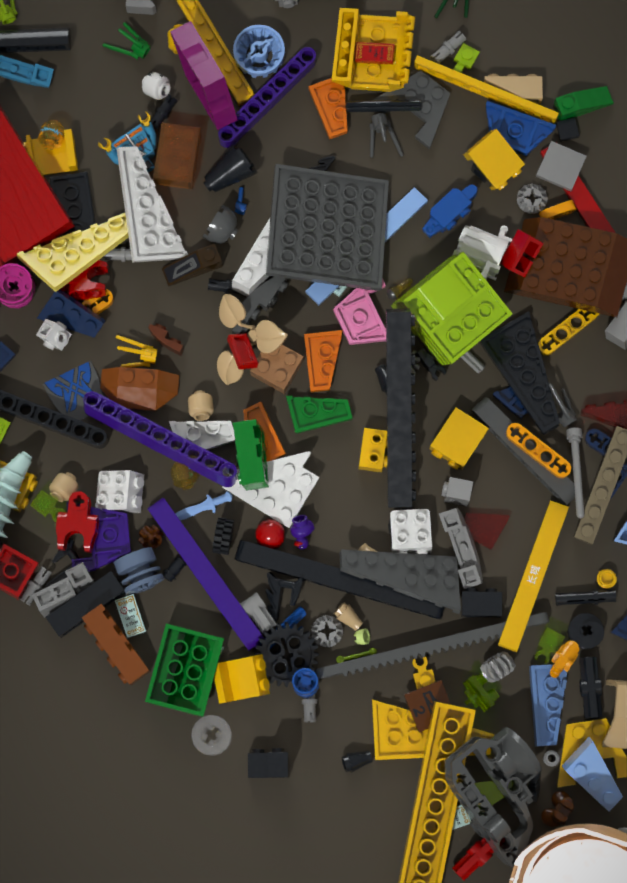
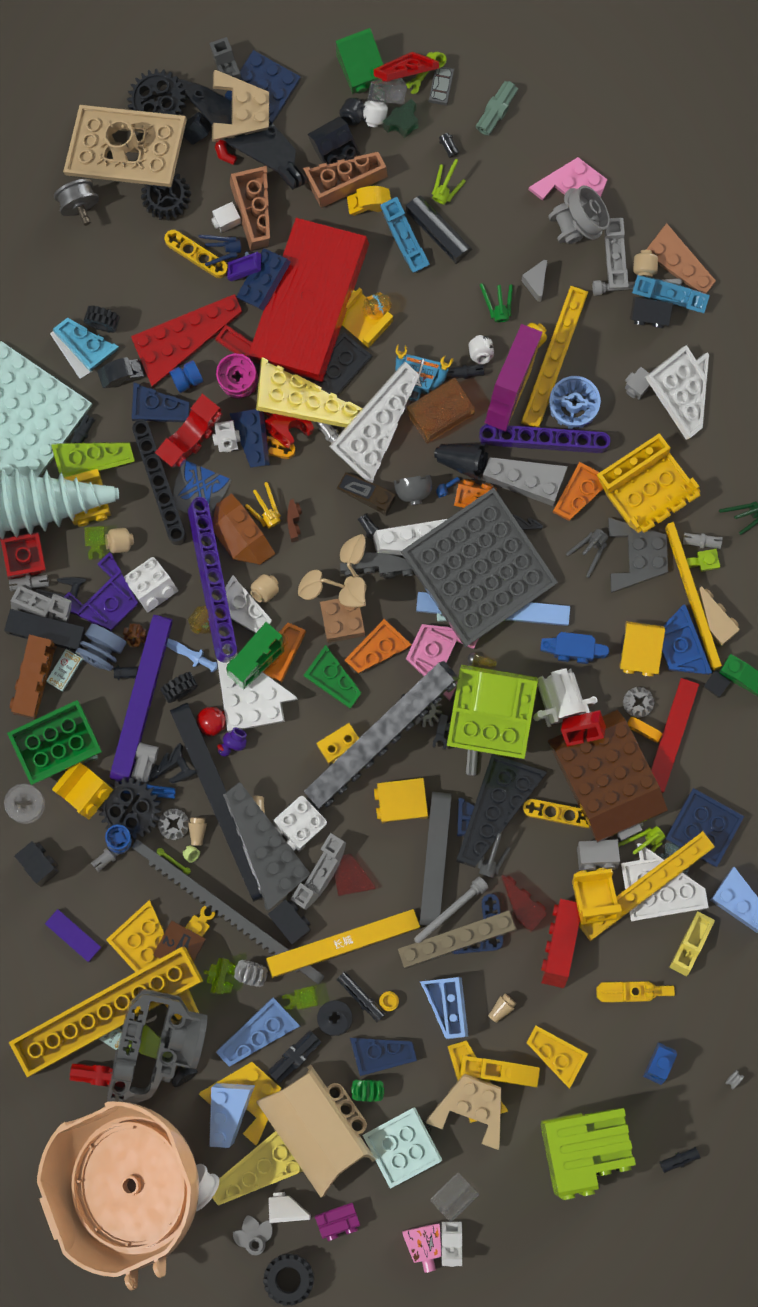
camera: 50 degrees right, 0 degrees up
red piece [56,491,99,553] -> none
red tile [227,333,259,369] -> none
black cone [341,751,373,773] -> none
black axle [346,100,422,112] -> none
red tile [355,42,395,65] -> none
light grey brick [441,477,473,506] -> none
light orange beam [506,423,571,478] -> none
light grey tile [536,141,587,192] -> none
reddish brown piece [541,791,574,827] -> none
light grey pin [543,750,559,767] -> none
light orange arm [550,641,579,678] -> none
none -> dark purple tile [45,909,102,962]
none -> red brick [155,393,222,467]
none -> orange bracket [454,479,497,508]
none -> light grey wedge [482,457,568,506]

